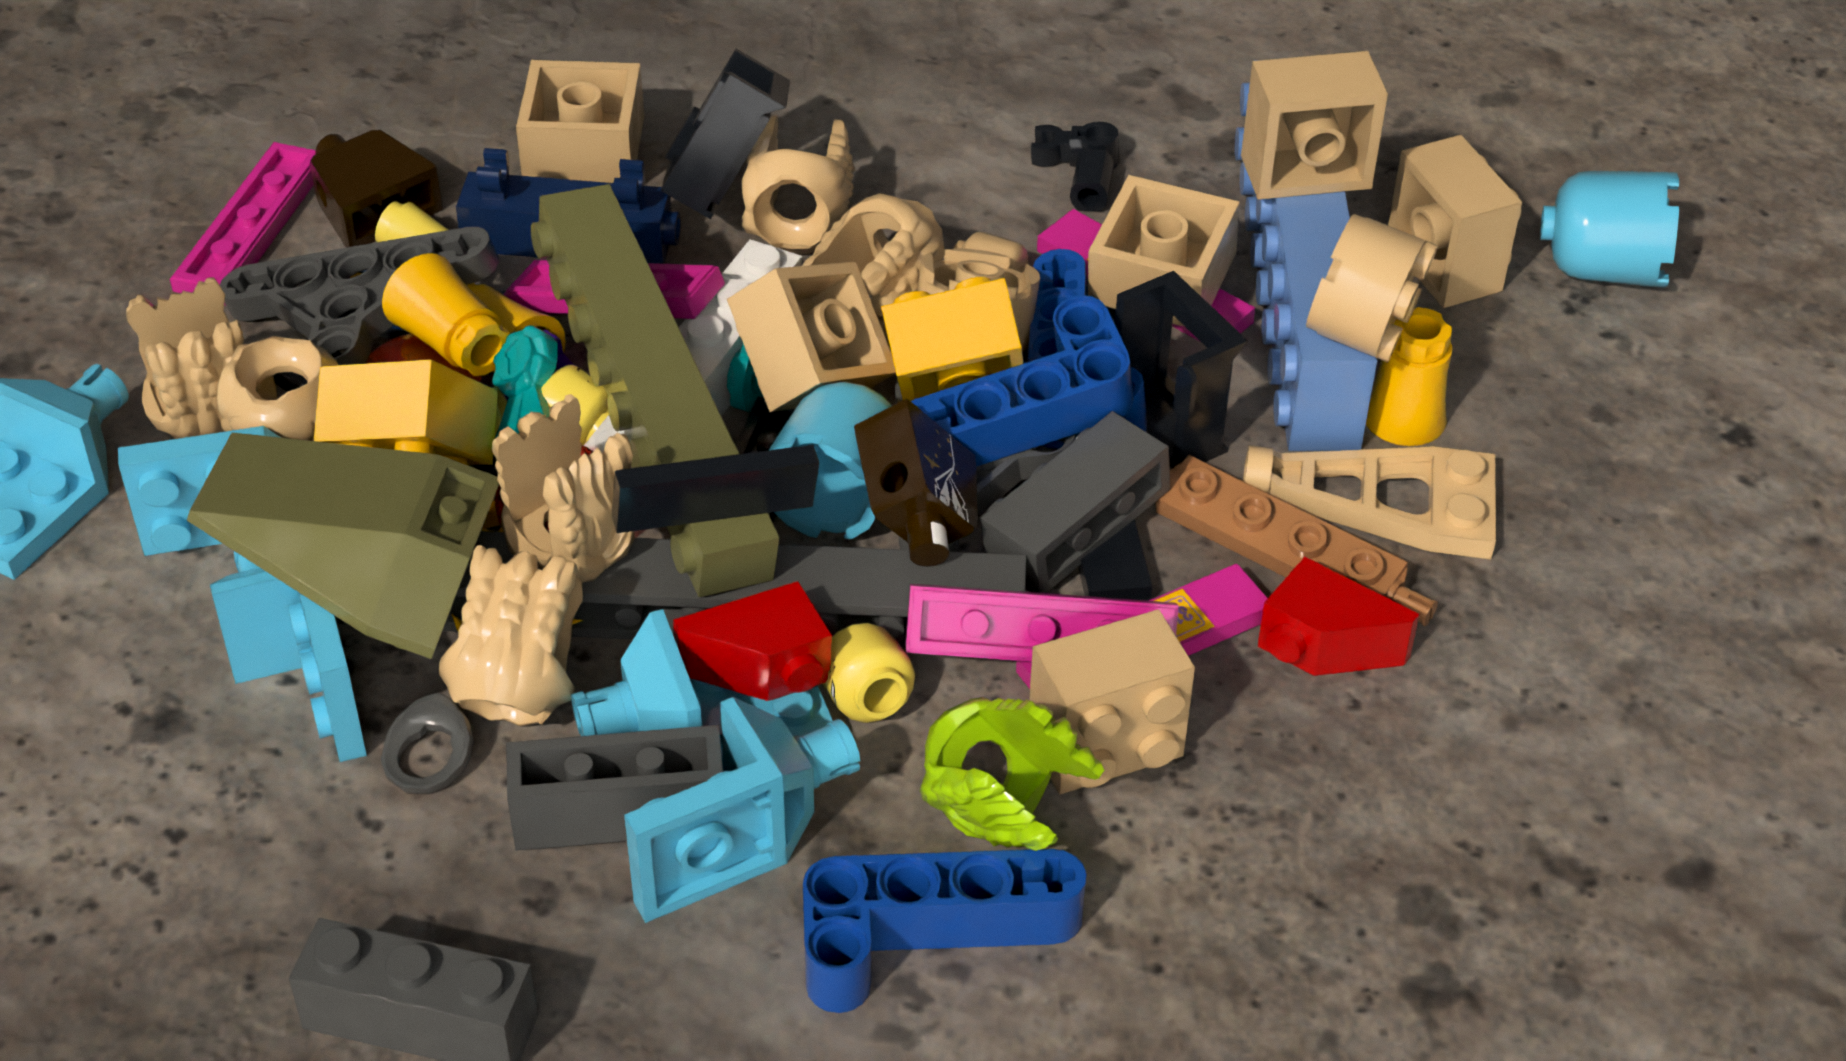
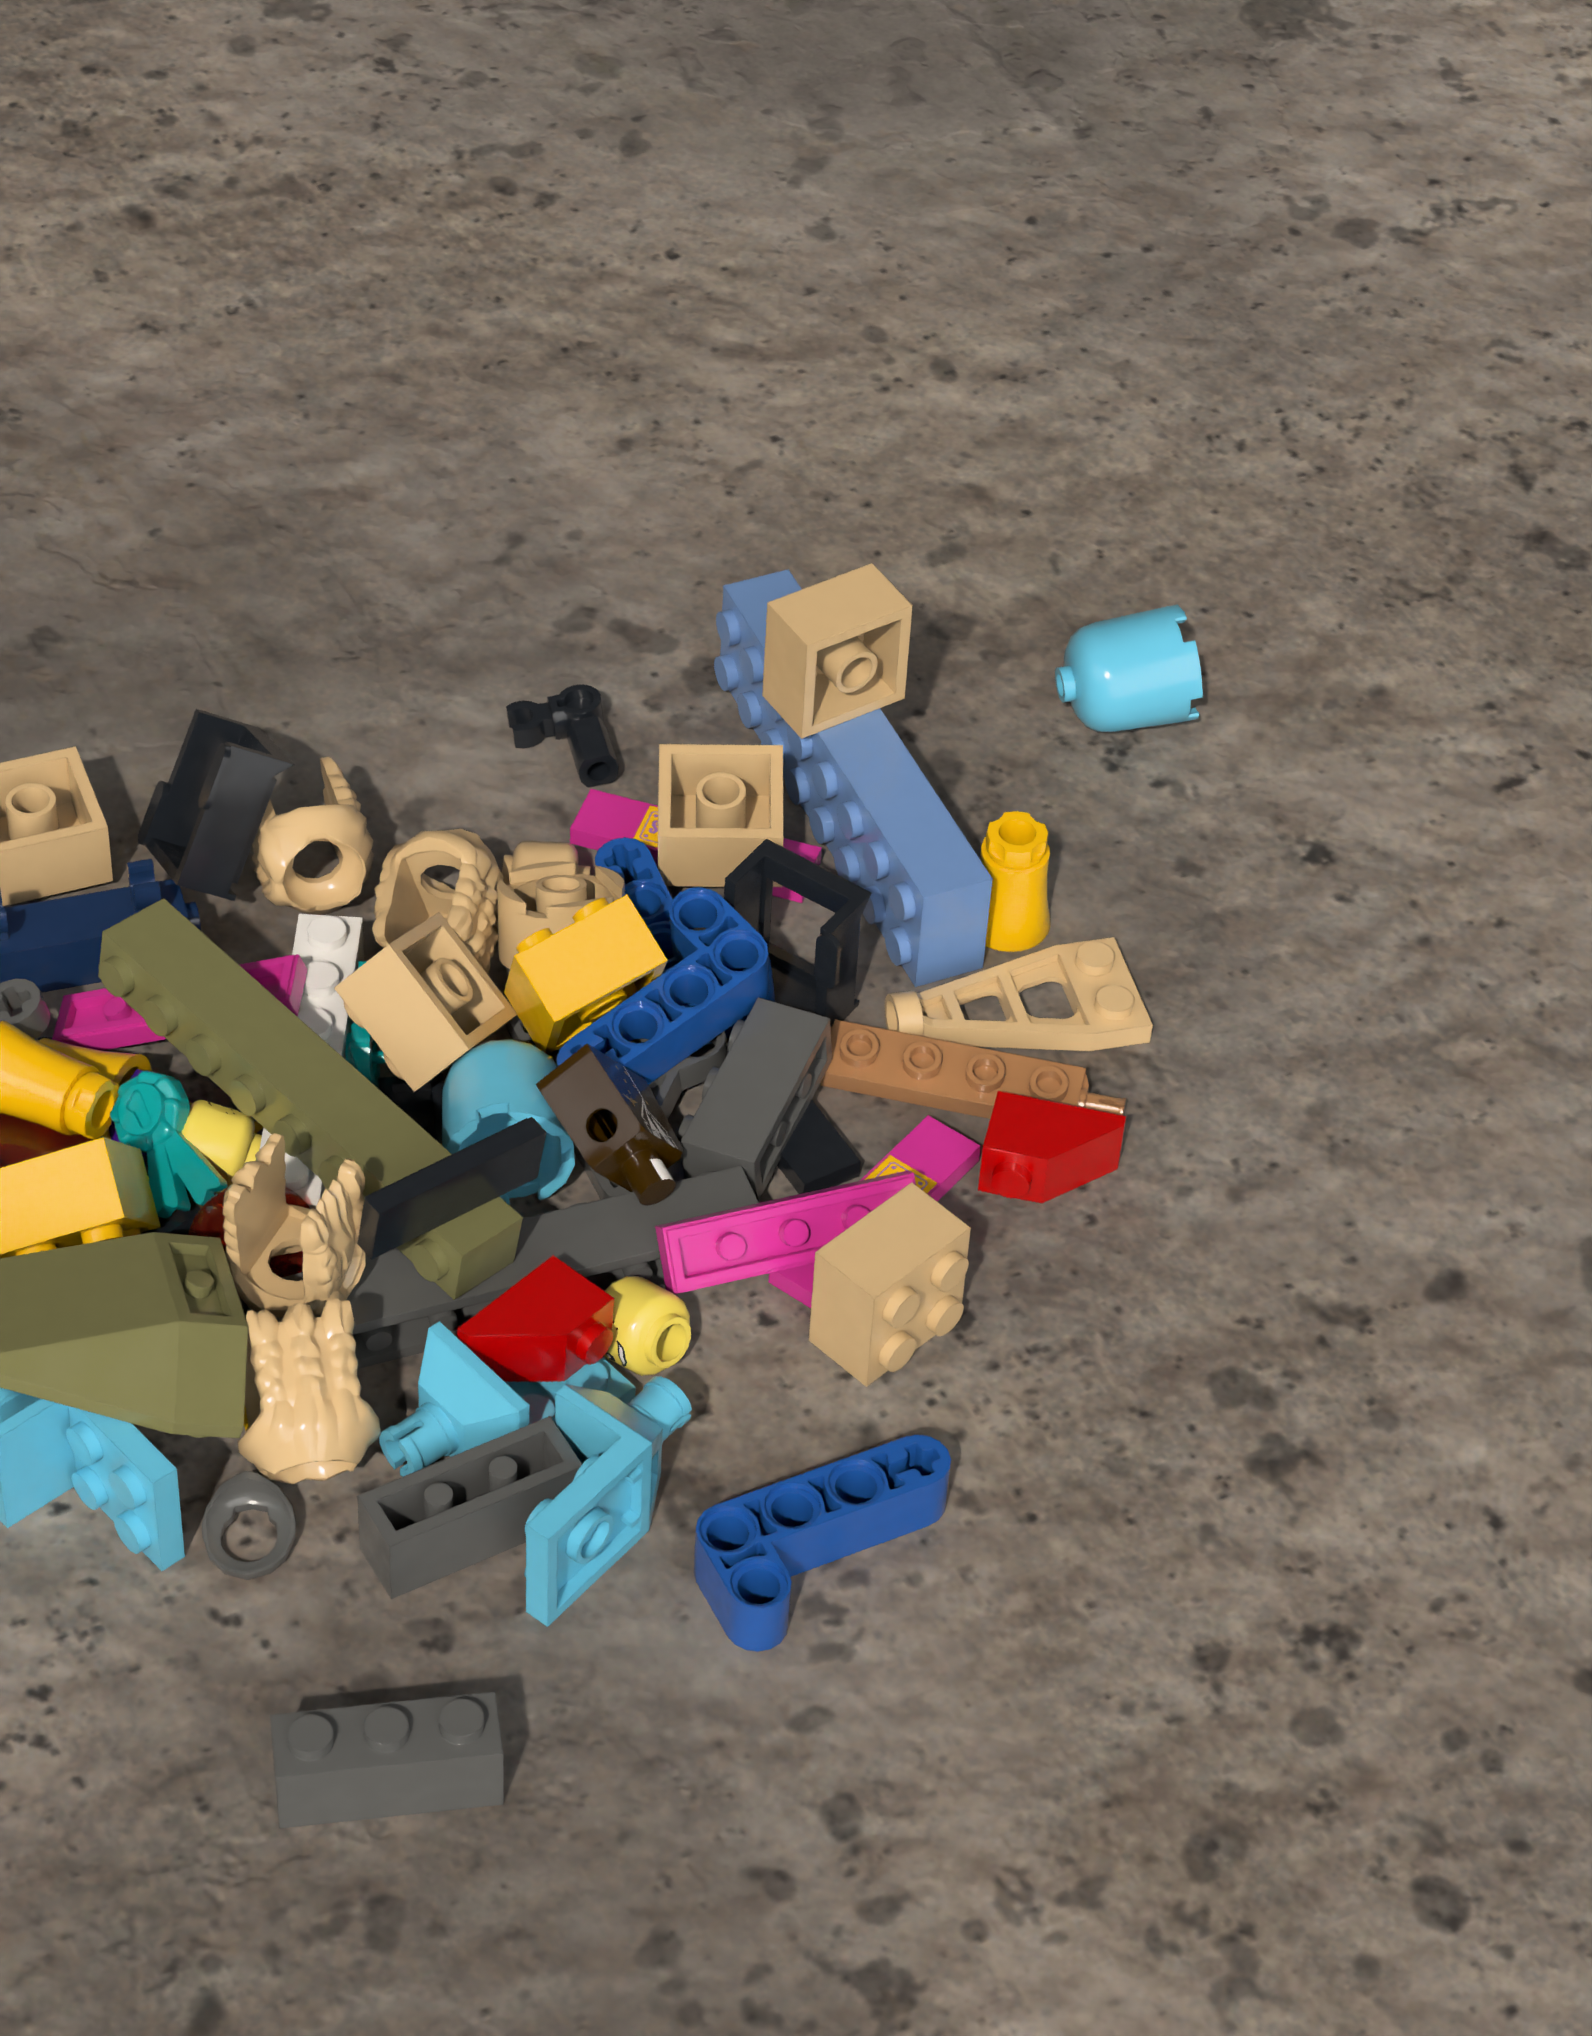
camera: 25 degrees left, 0 degrees up
lime piece [919,697,1105,851] -> none
tan brick [1306,214,1438,363] -> none
tan brick [1388,135,1522,308] -> none

